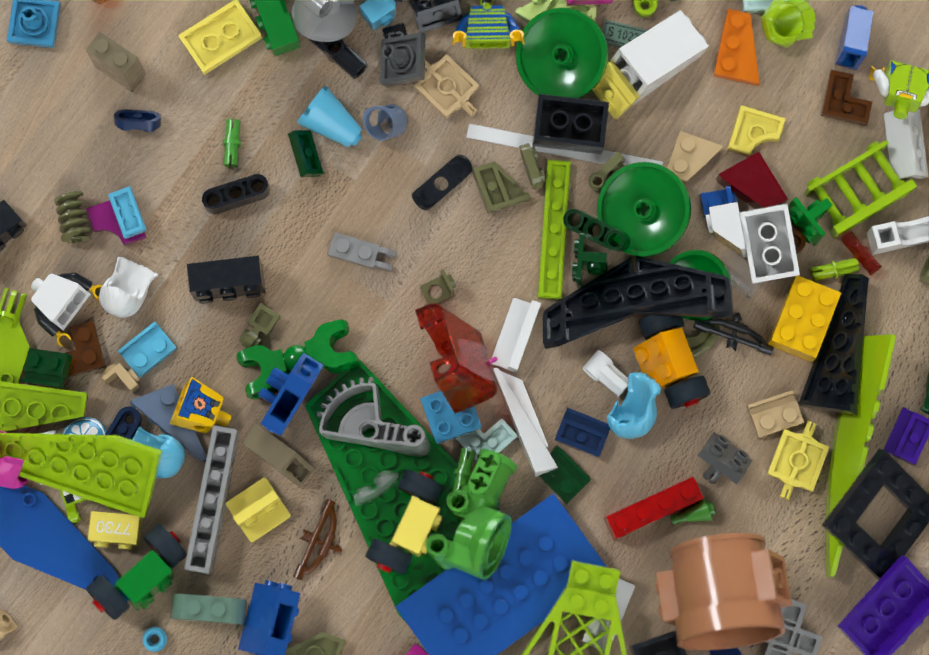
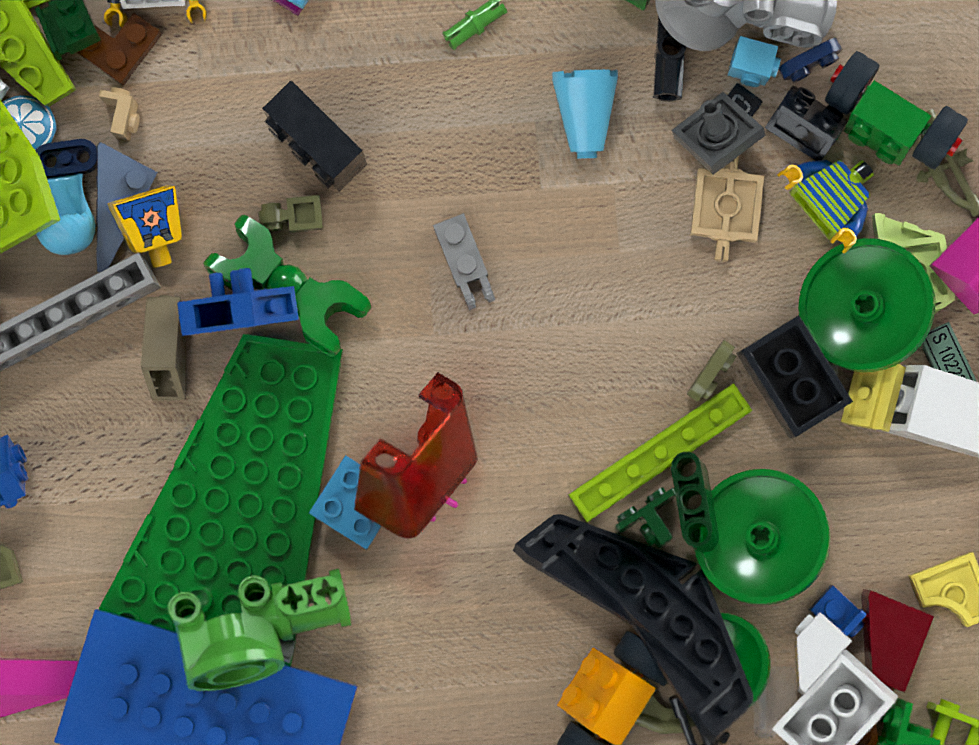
camera: 50 degrees right, 5 degrees up
white piece [99,257,158,318] -> none
medium azure plate [118,321,177,378] -> none
black beam [202,174,270,214] -> none
light yellow bracket [226,477,291,543] -> none
dark green plate [288,130,324,178] -> none
reddish brown piece [293,499,342,580] -> none
light grey arm [316,377,430,457] -> none
clear slope [353,470,399,506] -> none
sand blue helmet [363,104,408,141] -> none
brick [365,470,444,575] -> none
black piece [412,154,473,211] -> none
olive bracket [420,269,456,307] -> none
bright green pin [452,448,476,492] -> none
light aqua plate [455,418,518,462] -> none
white sticker [466,124,663,166] -> none
olive wing [472,162,531,214] -> none
white panel [492,298,541,373] -> none
white wedge [493,368,557,477] -> none
dark green plate [538,446,592,505] -> none
dark blue plate [554,407,610,458] -> none
white piece [582,350,628,397] -> none
olive plate [588,151,626,191] -> none
medium azure piece [607,372,661,439] -> none
tan wing [667,131,722,183] -> none

